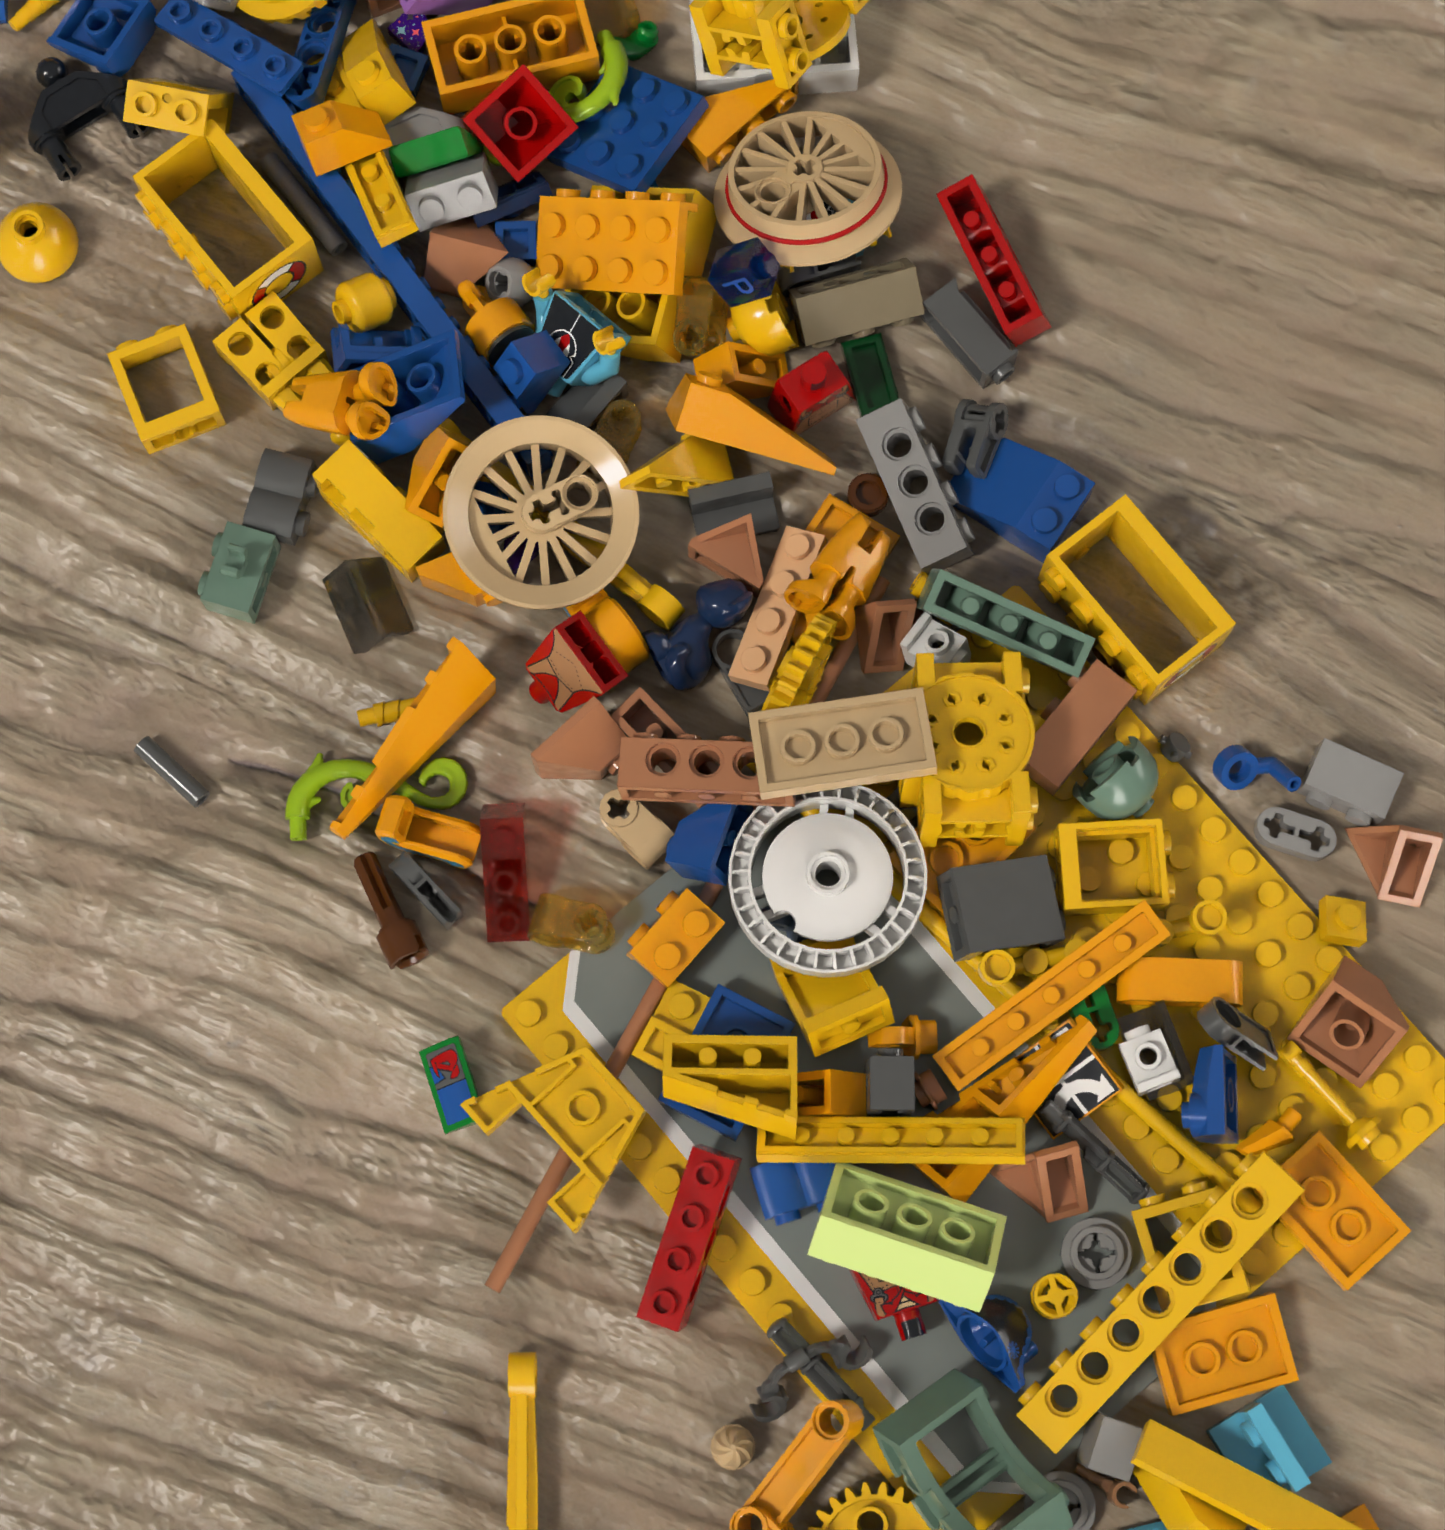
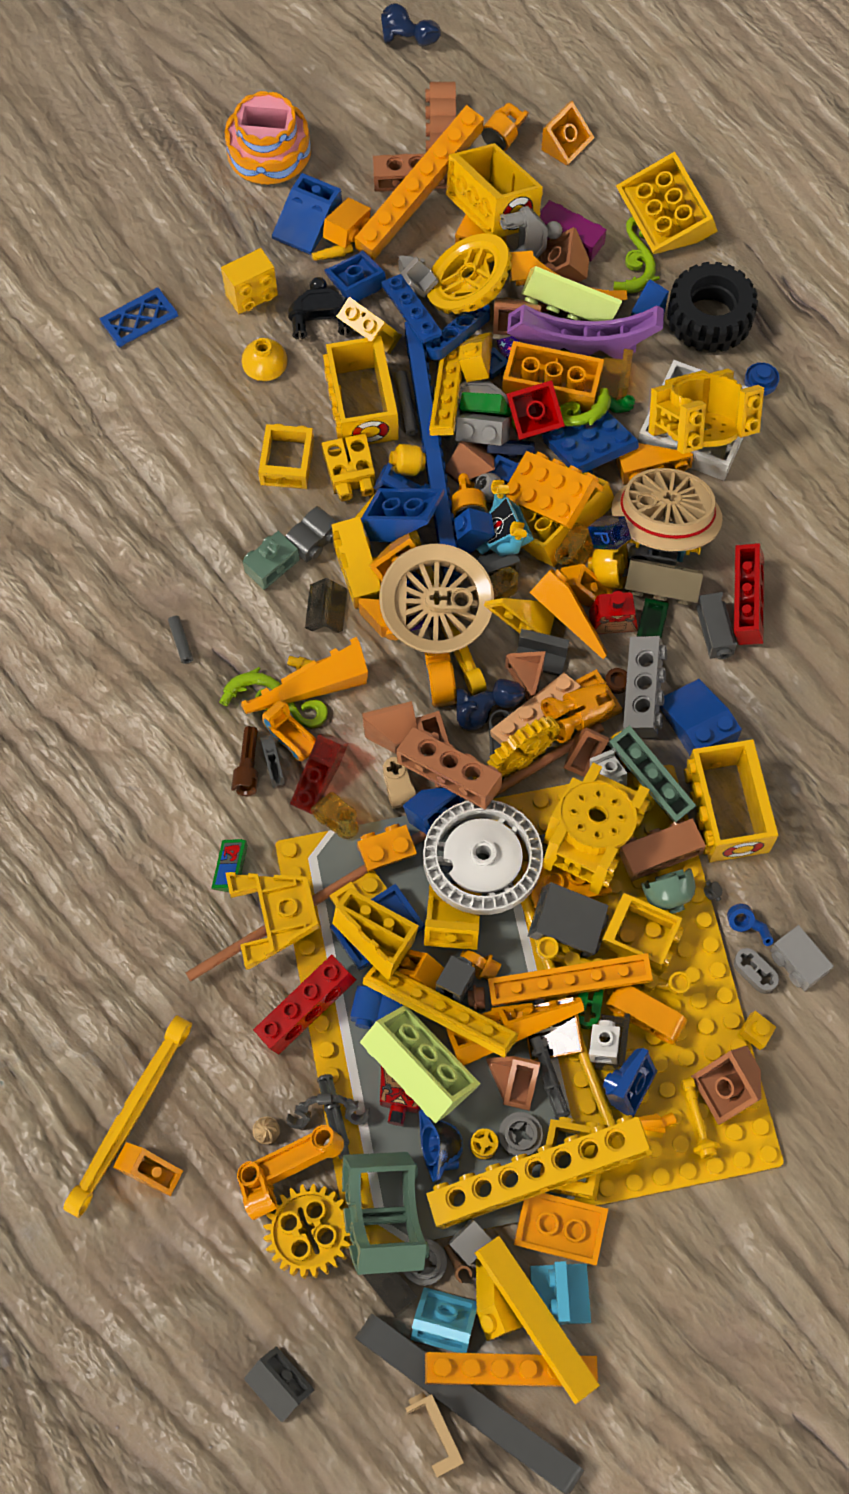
camera: 30 degrees right, 10 degrees down
light orange piece [283,362,398,440] -> none
light orange slope [291,100,393,177] -> none
red torso [526,610,629,713] -> none
tan plate [748,687,937,800] -> none
dark grey piece [942,399,1009,479] -> none
dark grey piece [1197,997,1279,1071] -> none
light orange plate [1252,1131,1411,1291] -> none
nougat slope [1344,825,1443,908] -> none

